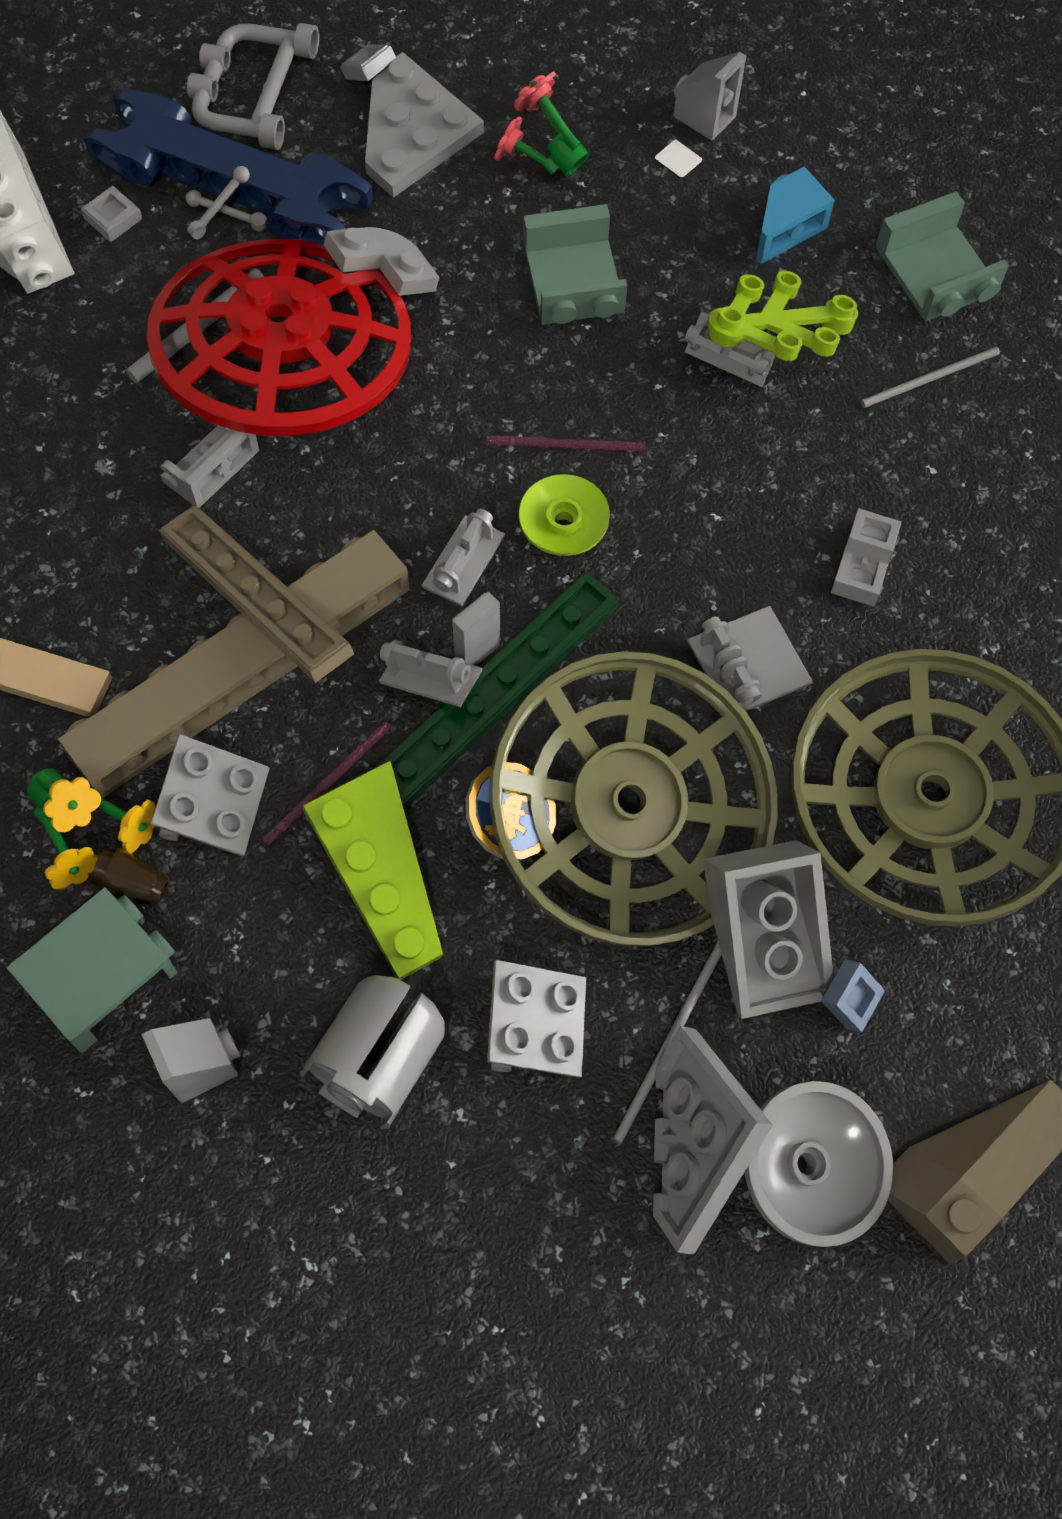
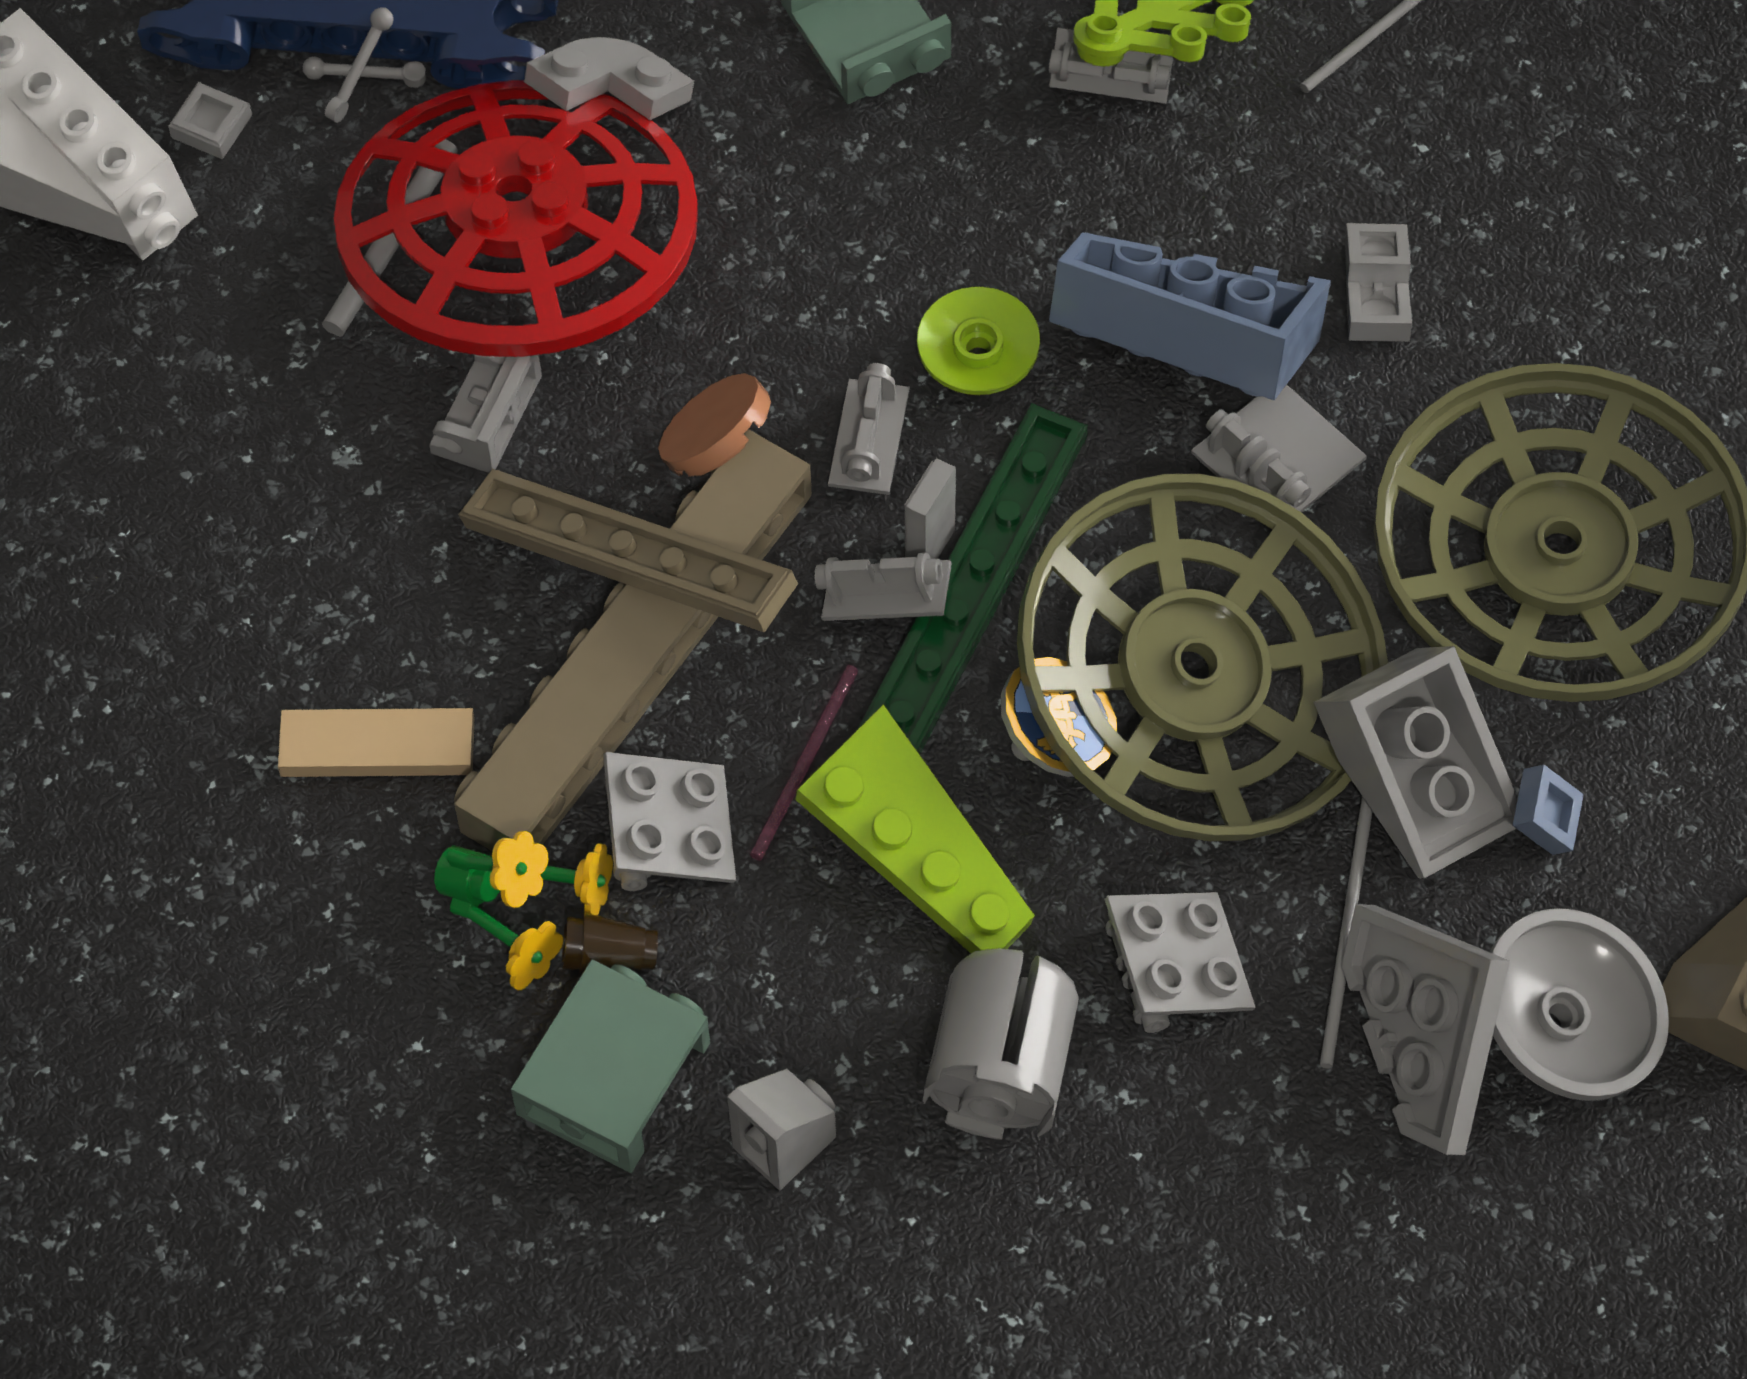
camera: 15 degrees left, 5 degrees down
clear pink axle [487,435,645,451] -> none
none -> nougat tile [658,373,771,477]
none -> sand blue wedge [1049,232,1331,400]

